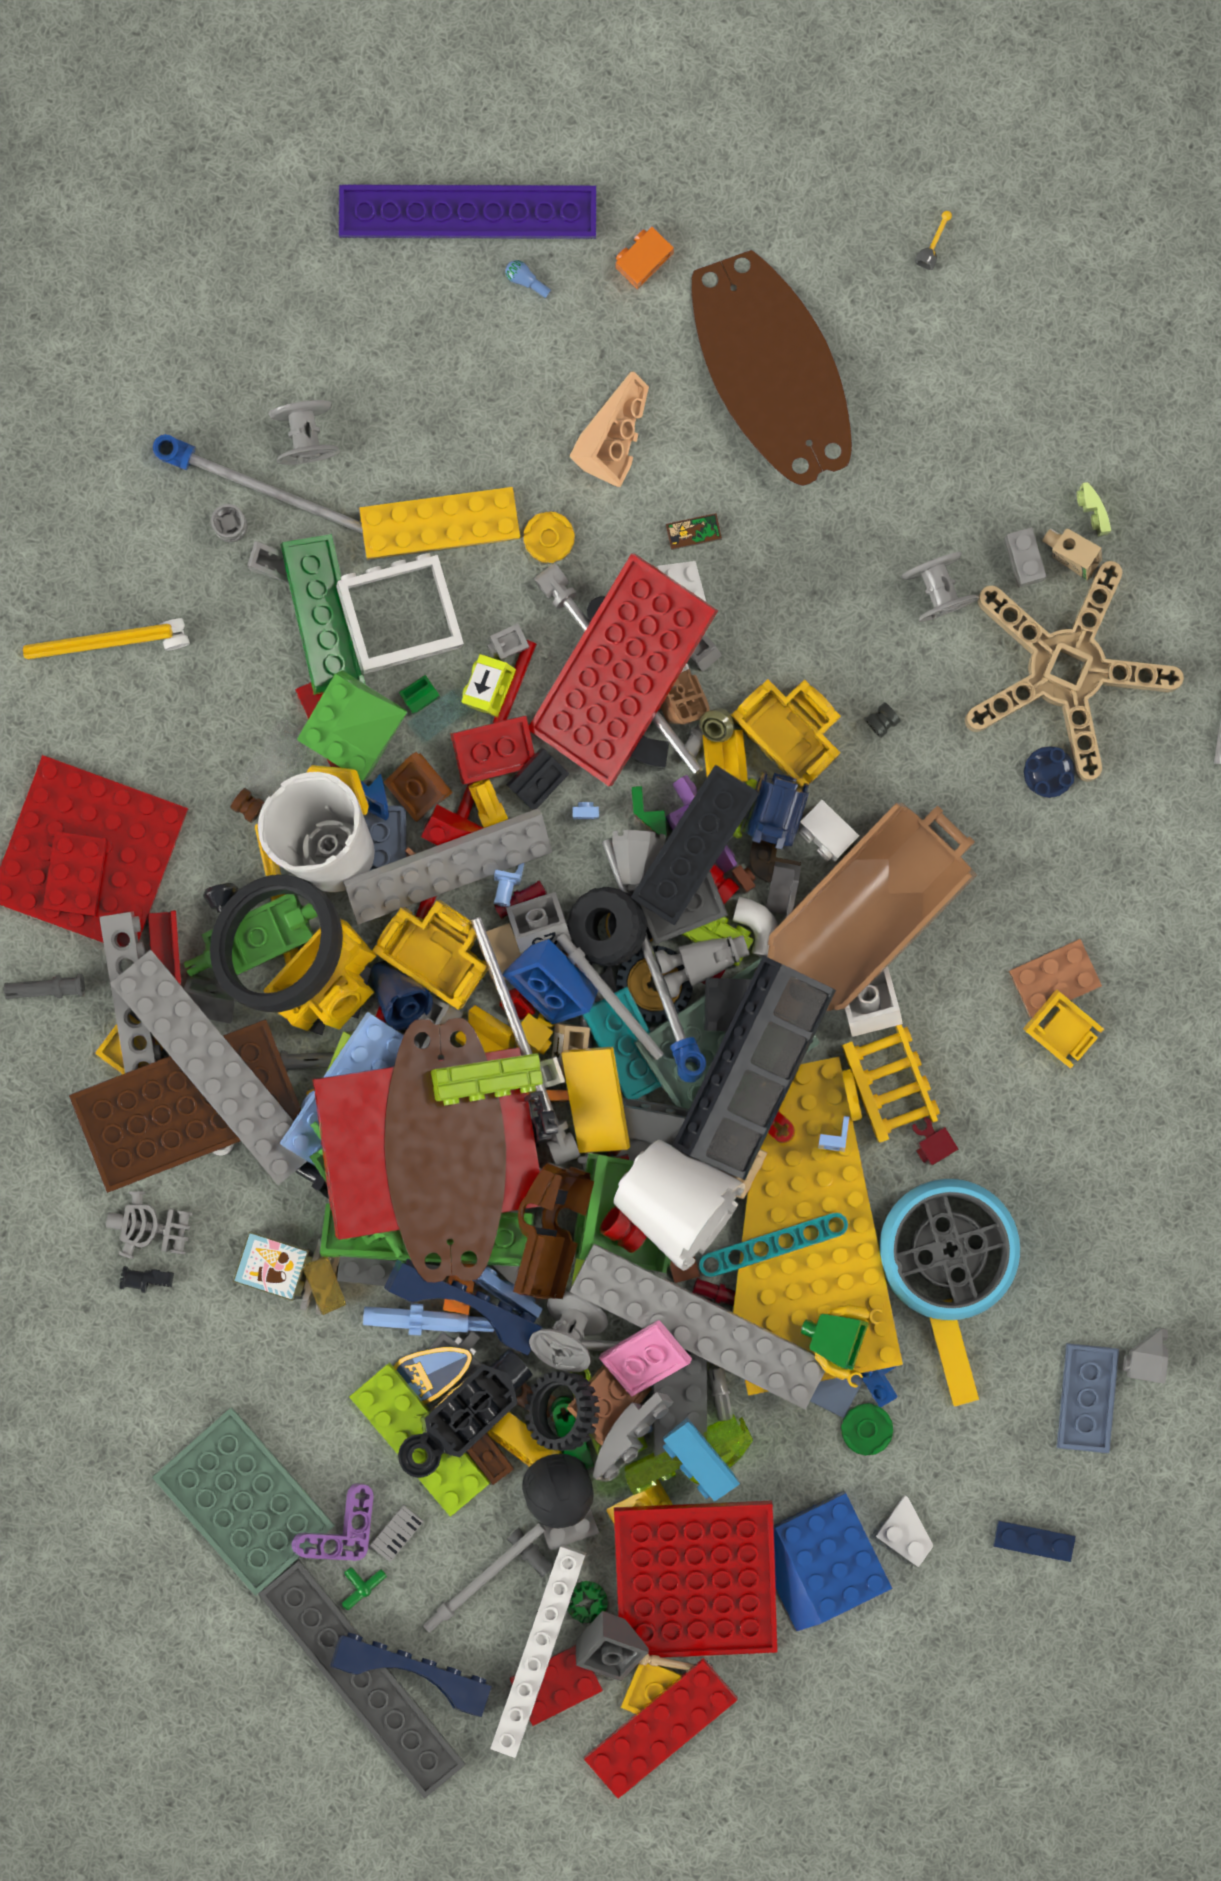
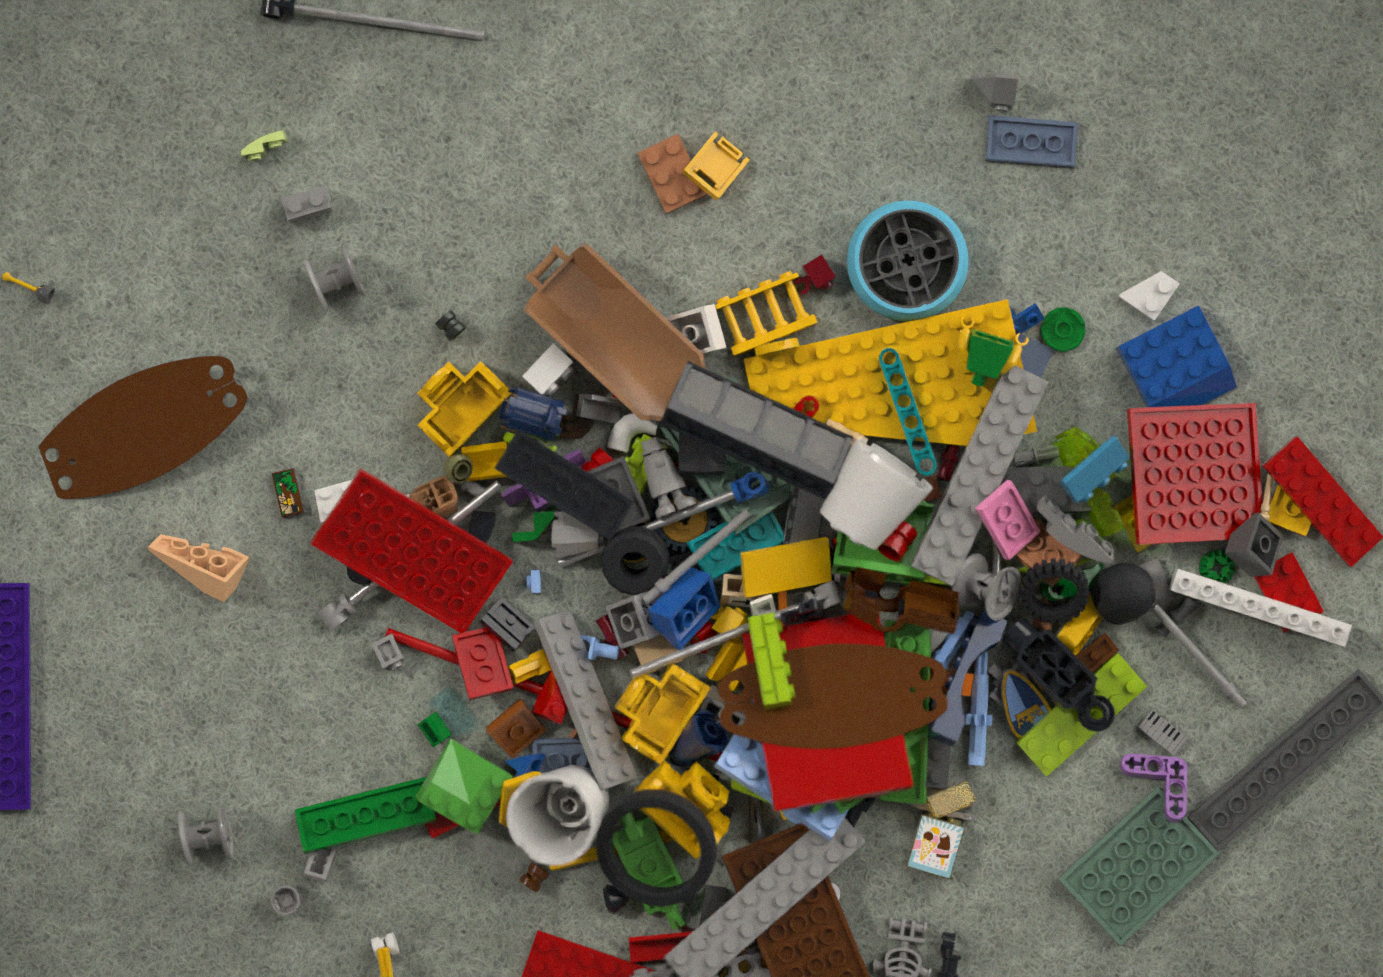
camera: 90 degrees left, 0 degrees up
flat silver piece [153,434,363,534] -> none
dark blue arch [330,1632,492,1717] -> none
white window [336,553,464,675] -> none
green piece [342,1567,387,1610] -> none
yellow plate [359,487,520,560] -> none
neon yellow brick [461,654,516,717] -> none
medium blue piece [505,260,551,298] -> none
yellow tile [524,512,575,563] -> none
orange brick [616,227,674,290] -> none
light grey slope [690,634,722,672] -> none
copper plate [731,865,756,893] -> none
light blue panel [818,1116,849,1152] -> none
yellow tile [929,1298,979,1407] -> none
tan beam [965,561,1184,782] -> none
dark blue plate [993,1520,1076,1562] -> none
dark blue dish [1023,746,1075,798] -> none
tan torso [1043,528,1102,581] -> none

